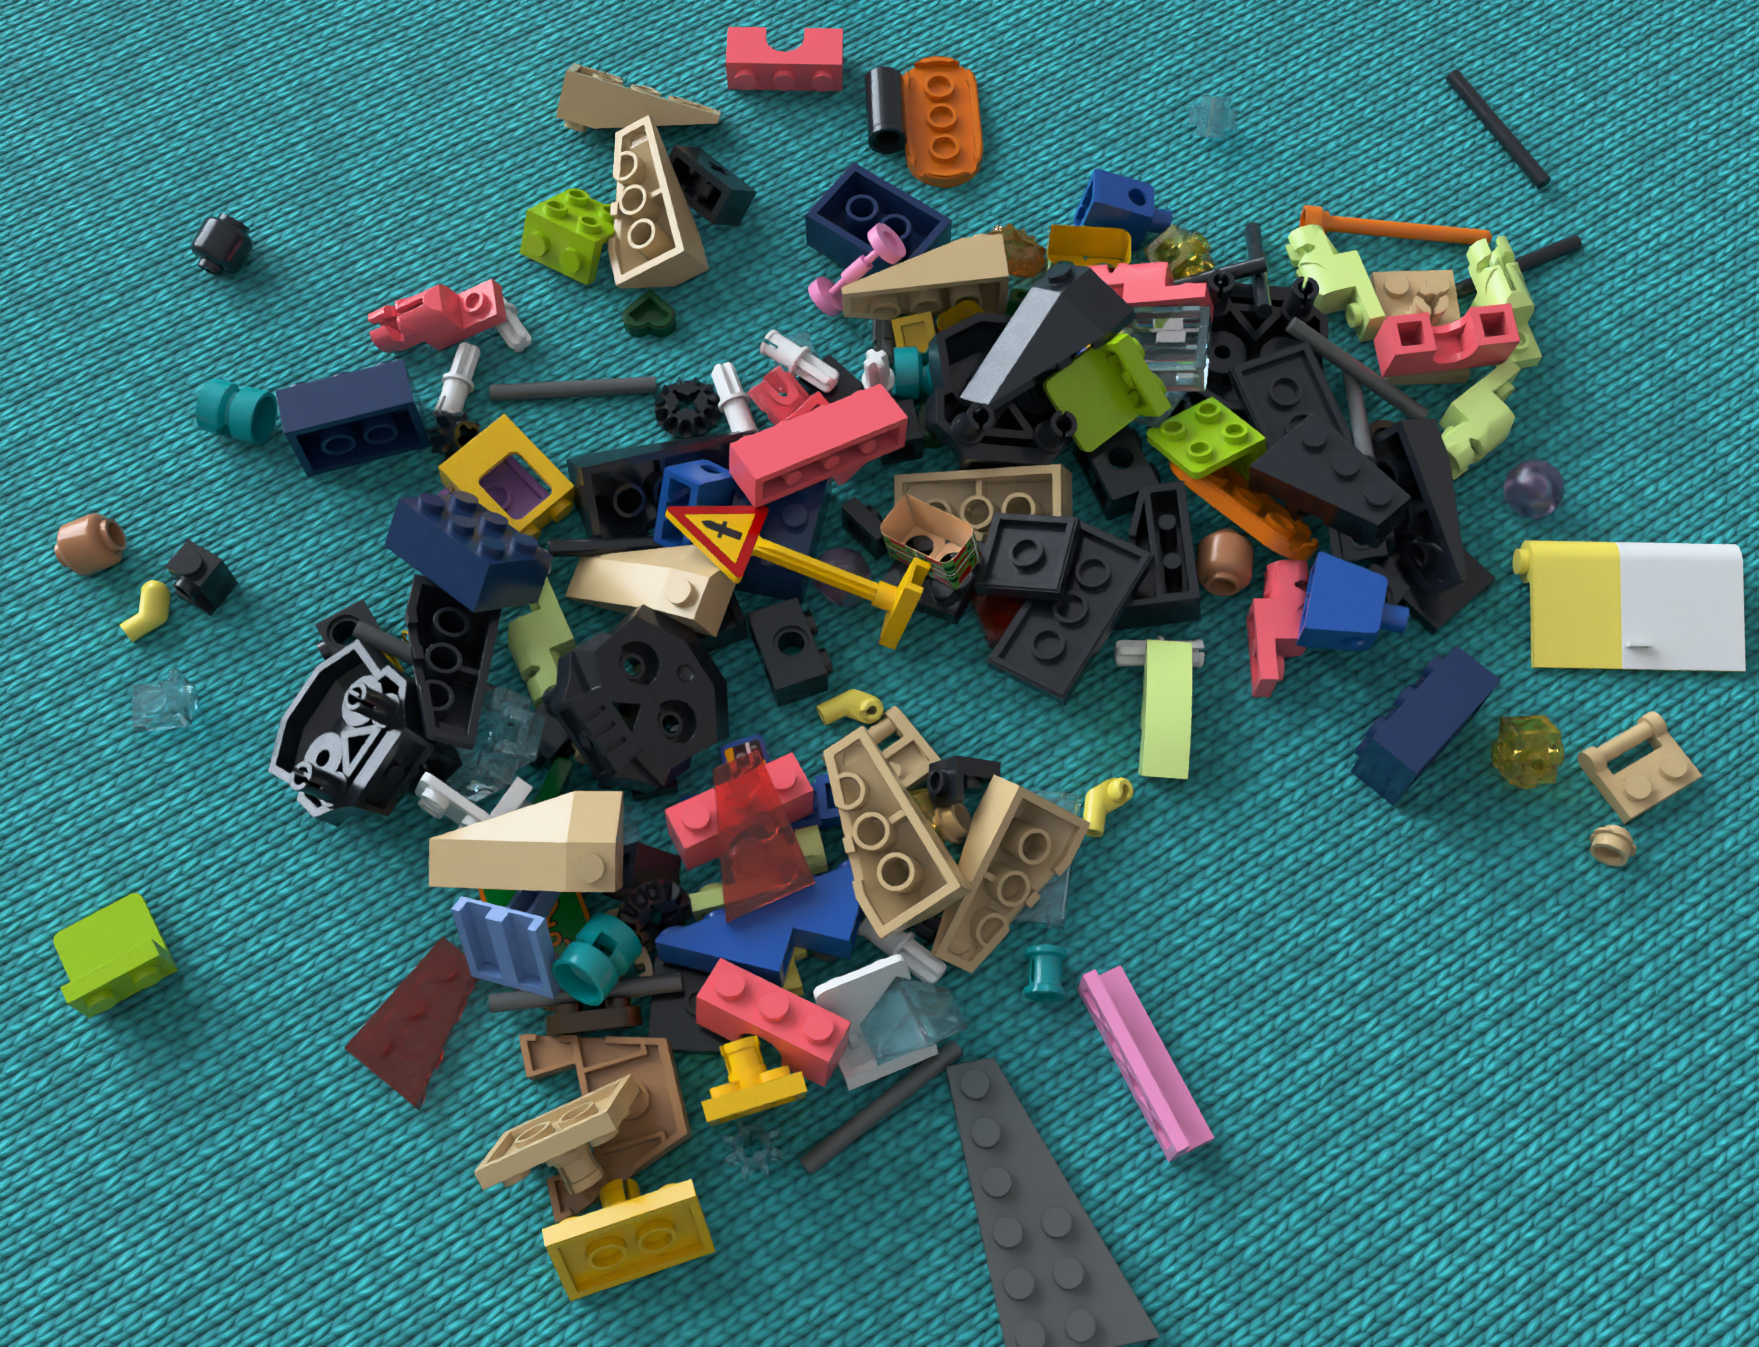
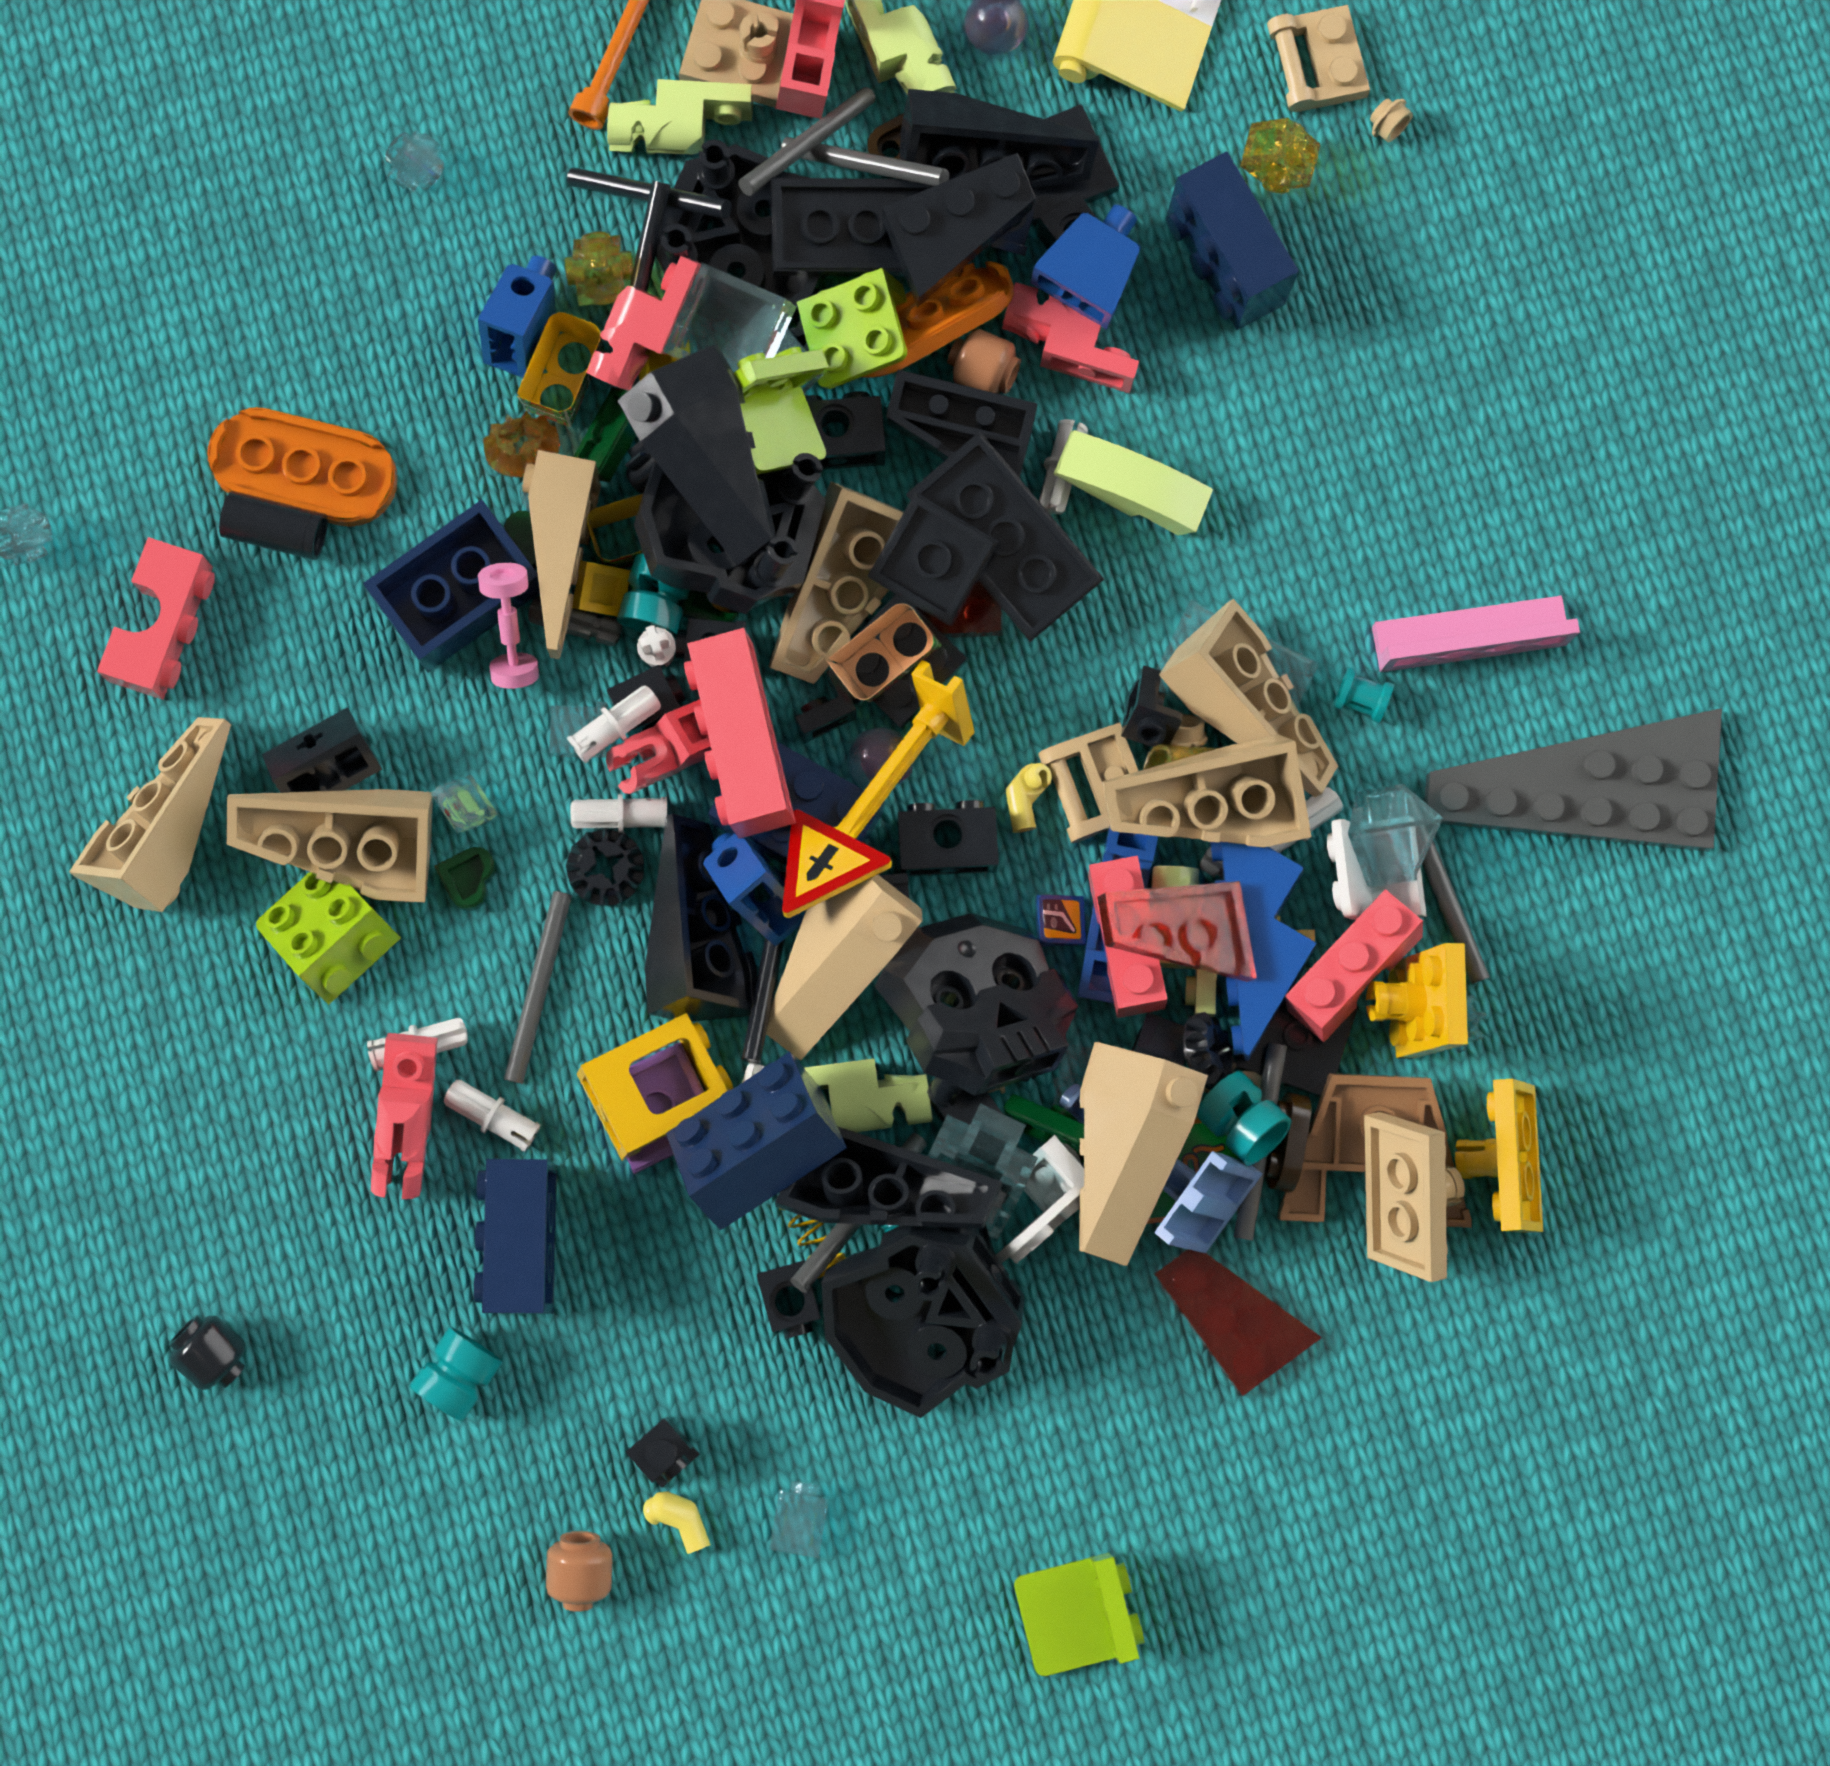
camera: 80 degrees left, 15 degrees up
black gear [428,412,480,462] -> none
light yellow arm [1083,777,1134,837] -> none
none -> clear light blue tile [431,775,498,834]

